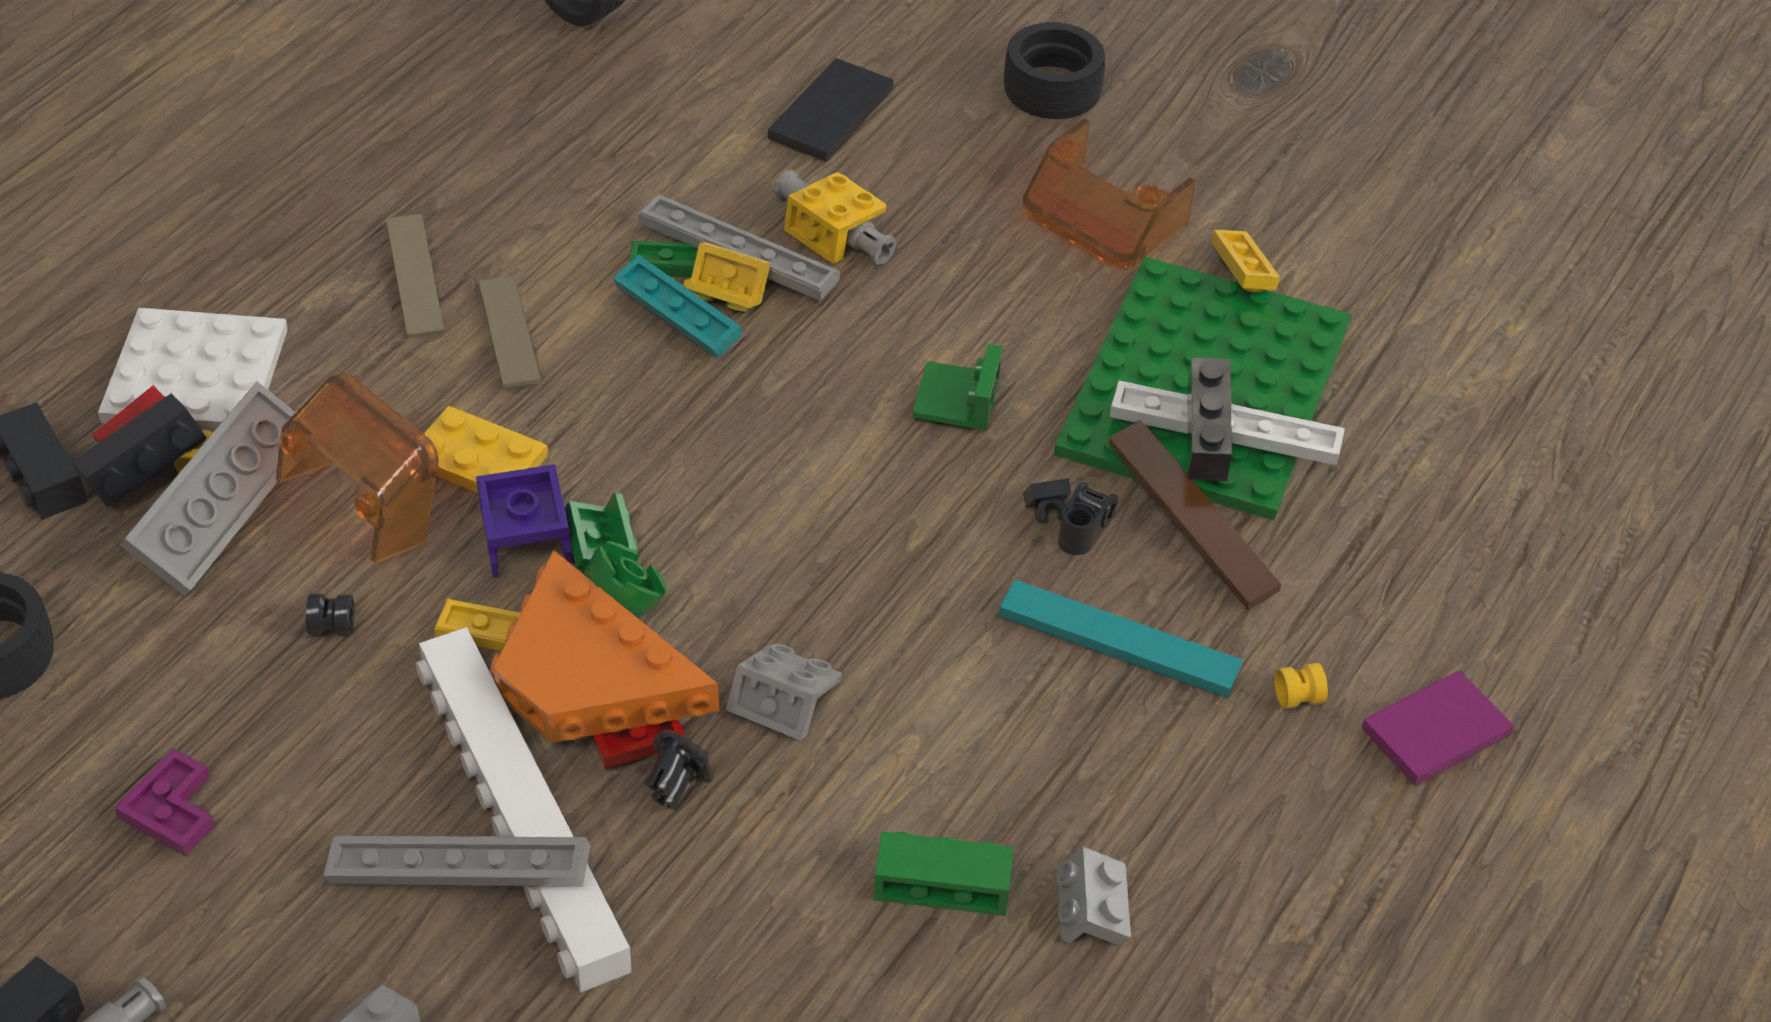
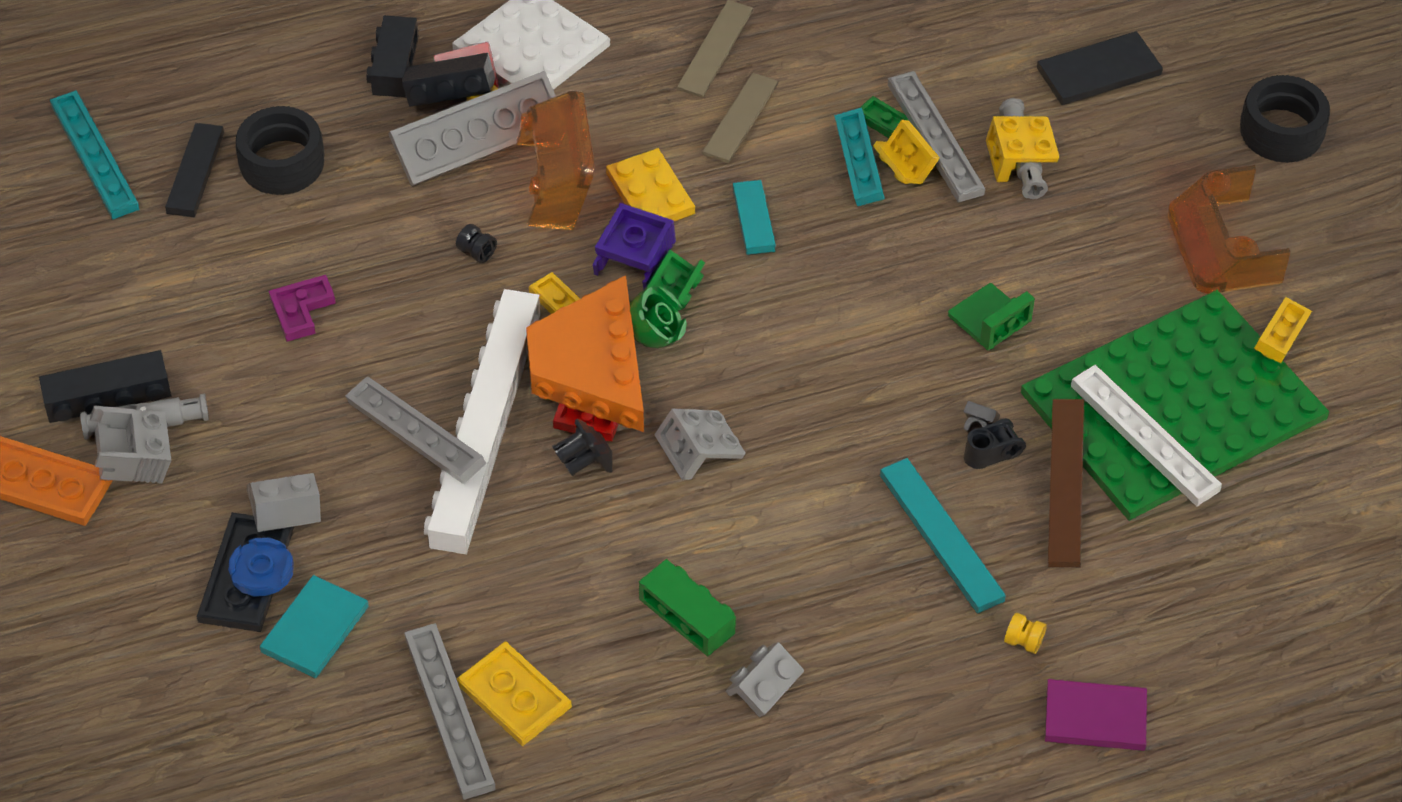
camera: 40 degrees right, 5 degrees up
black brick [1187,357,1232,481] -> none
none -> teal tile [733,180,776,255]

